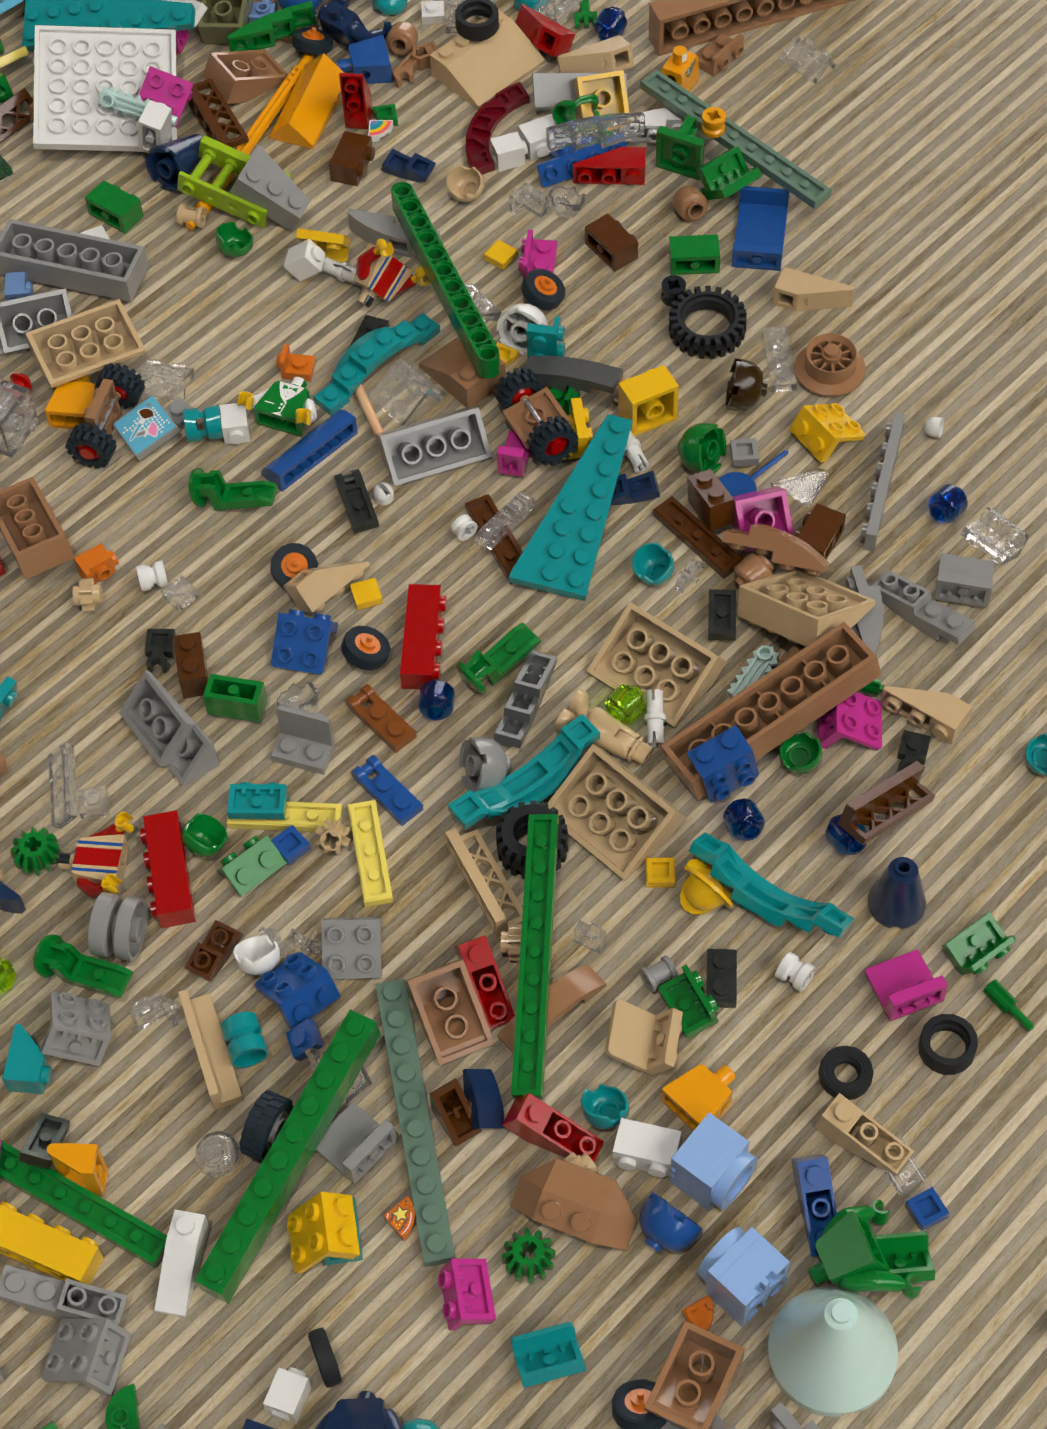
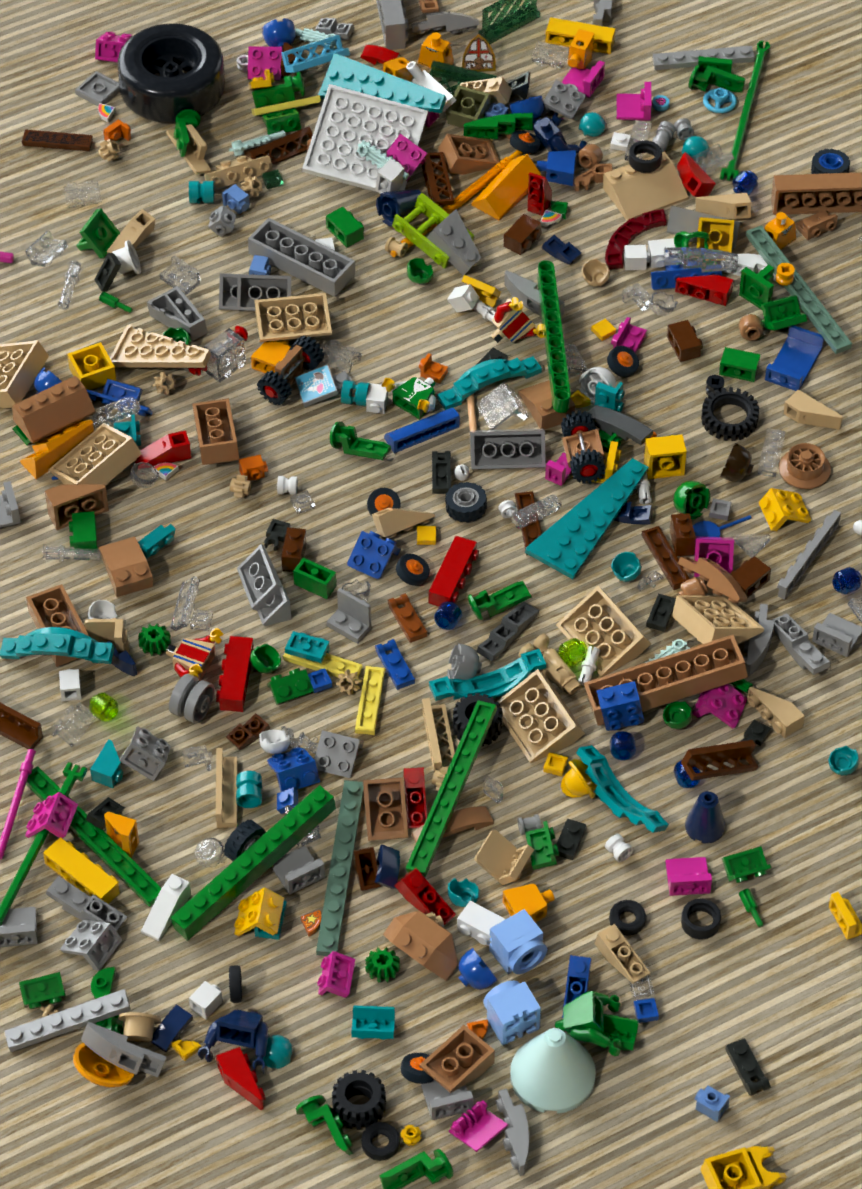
camera: 15 degrees right, 5 degrees down
green piece [33,934,133,999] -> none
none -> black wheel [445,482,487,523]

